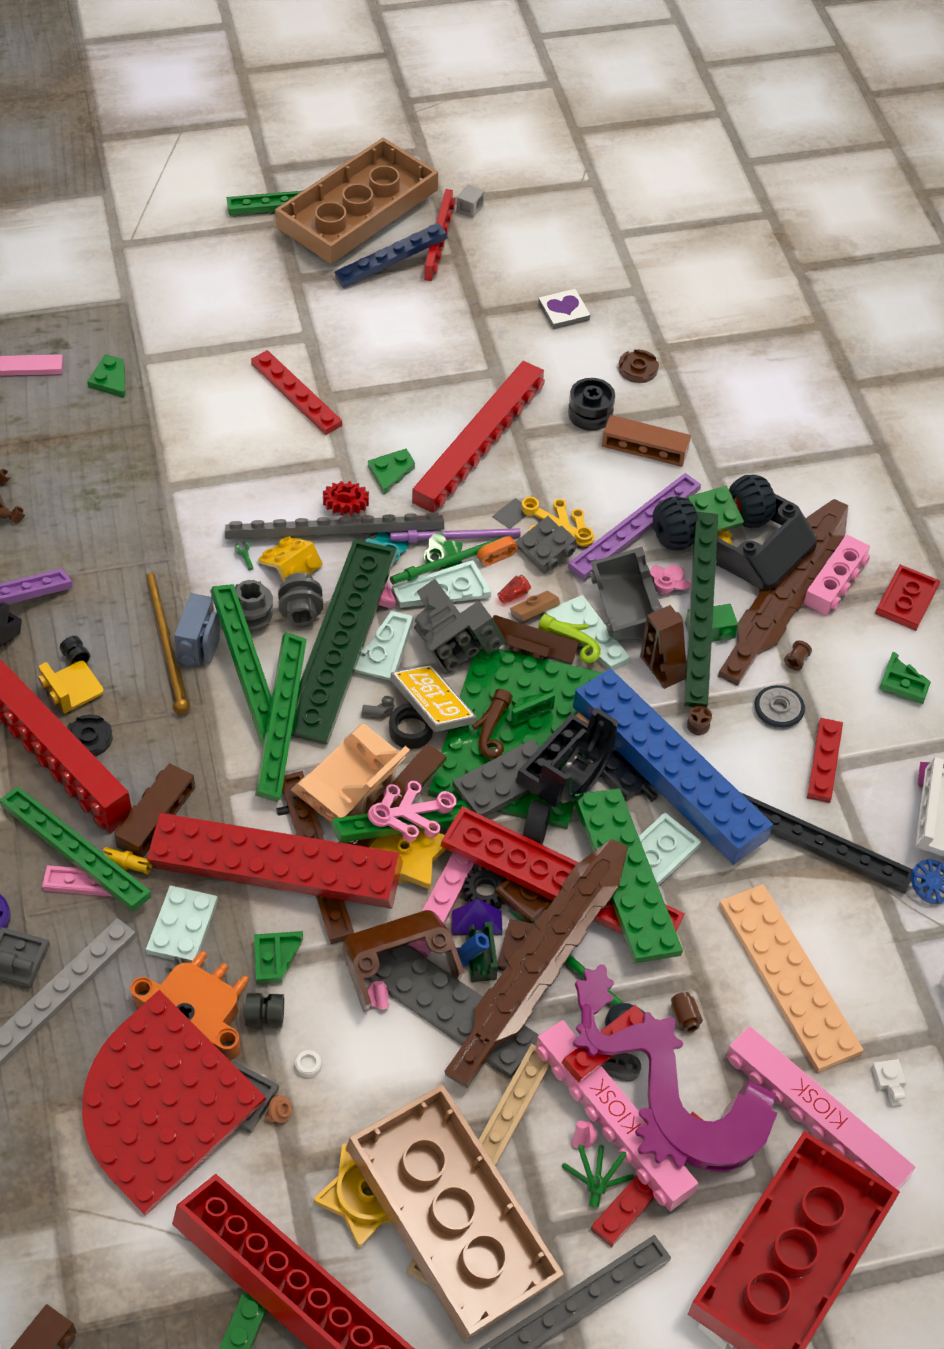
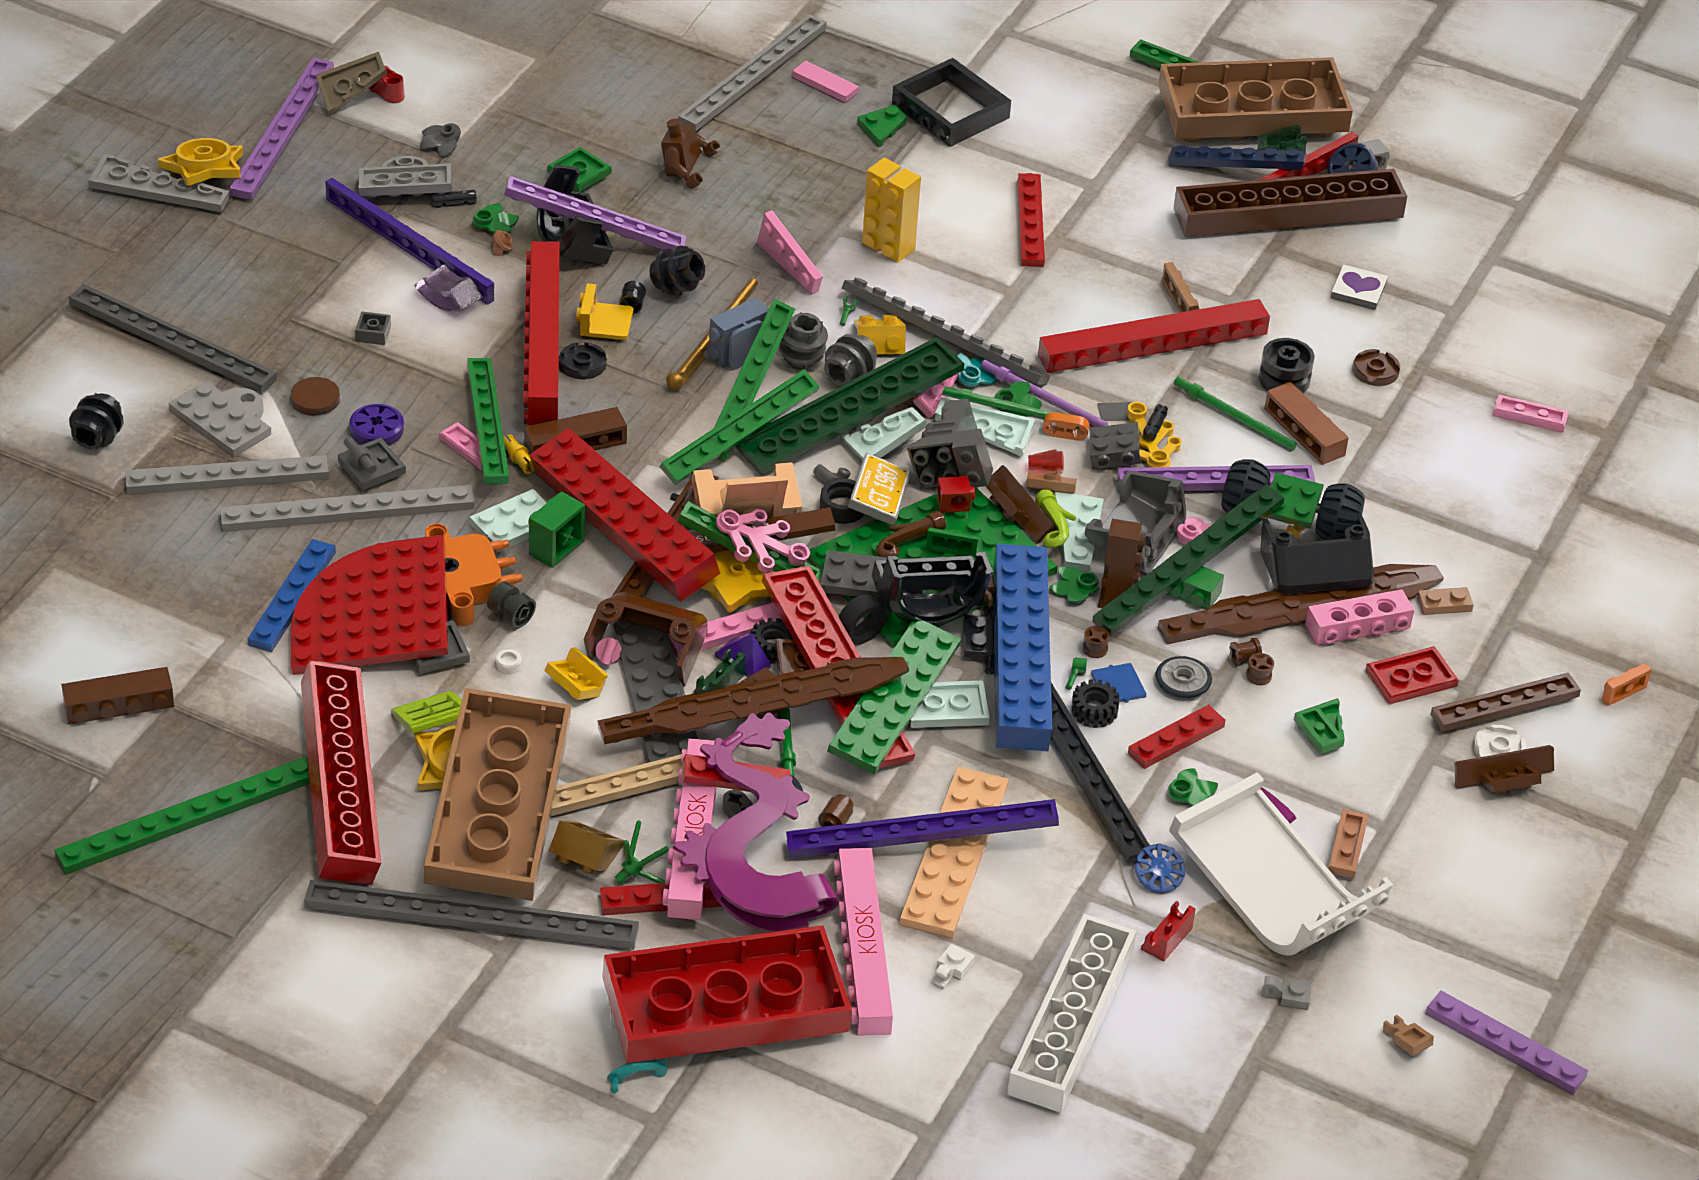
camera: 40 degrees right, 10 degrees down
green wing [254,931,303,984] -> none
nougat plate [264,1095,292,1124] -> none
red gear [323,481,369,516] -> none
green wing [368,448,415,494] -> none
blue bar [456,933,490,968] -> none
bright pink plate [571,1120,597,1148] -> none
none -> blue plate [248,539,336,652]
none -> lime piece [391,691,462,734]
none -> green brick [528,491,585,568]
none -> yellow bracket [544,647,608,700]
none -> pearl gold slope [549,820,624,874]
none -> black piece [649,245,705,296]
none -> bright pink wing [756,210,823,294]
none -> dark purple plate [786,799,1059,858]
none -> yellow piece [862,157,921,263]
none -> black window [892,58,1012,147]
none -> red brick [937,476,975,513]
none -> green plate [1049,567,1100,603]
none -> green hand [1066,657,1087,689]
none -> black tyre [1071,679,1120,728]
none -> blue piece [1091,663,1147,703]
none -> black axle [1142,404,1168,442]
none -> medium nougat plate [1162,262,1199,313]
none -> green plate [1168,768,1218,806]
none -> reddish brown brick [1173,168,1408,237]
none -> green bar [1174,376,1297,451]
none -> reddish brown wheel [1246,653,1274,686]
none -> clear green hinge [1257,124,1307,151]
none -> dark blue wheel [1327,143,1378,174]
none -> medium nougat plate [1417,587,1474,615]
none -> bright pink tile [1493,395,1569,432]

